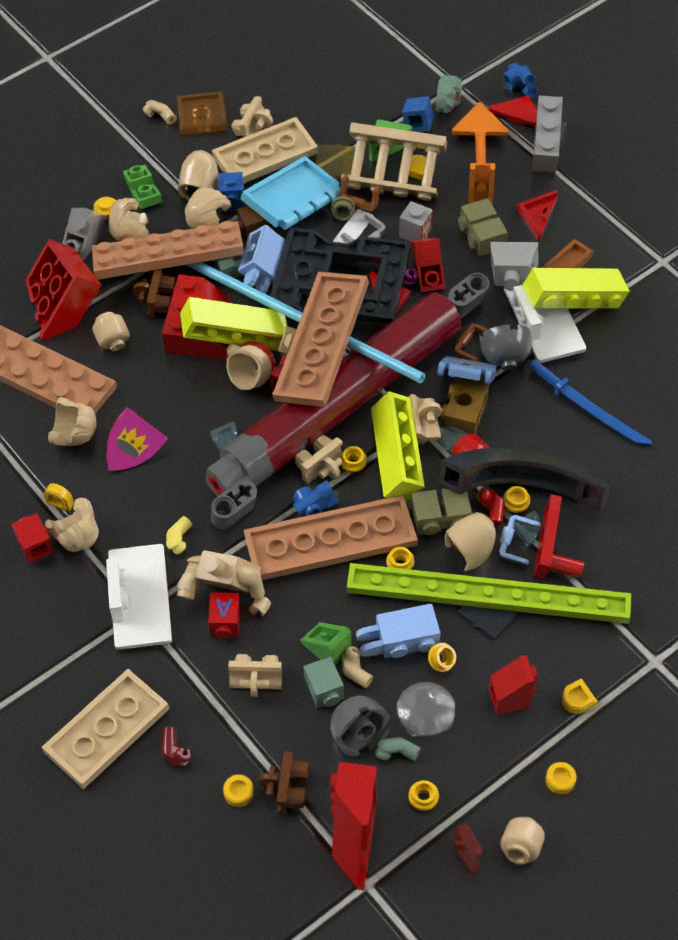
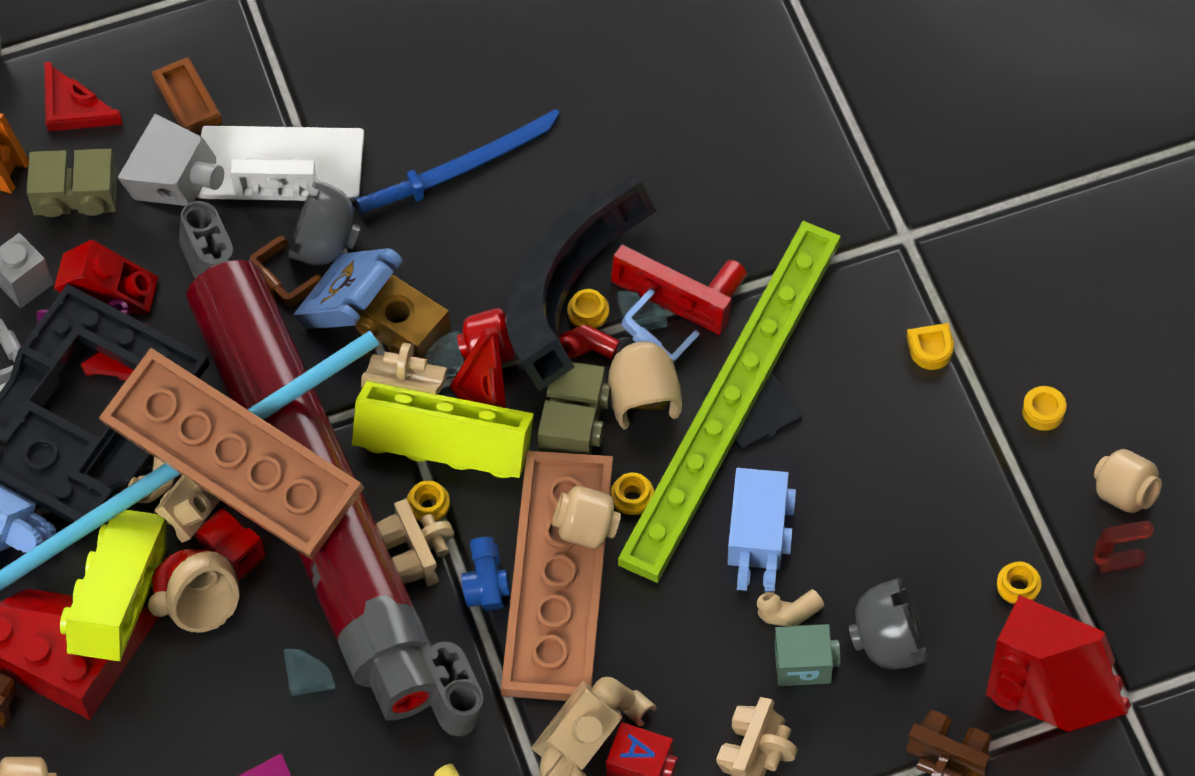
camera: 70 degrees left, 5 degrees up
bright green slope [300,622,351,666] -> none
sand green arm [375,737,421,761] -> none
clear dish [397,682,455,736] -> none
yellow plate [428,643,456,672] -> none
red slope [489,655,538,715] -> none
neon yellow brick [522,268,630,309] -> none
none -> red tile [449,328,506,408]
none -> tan head [552,486,621,549]

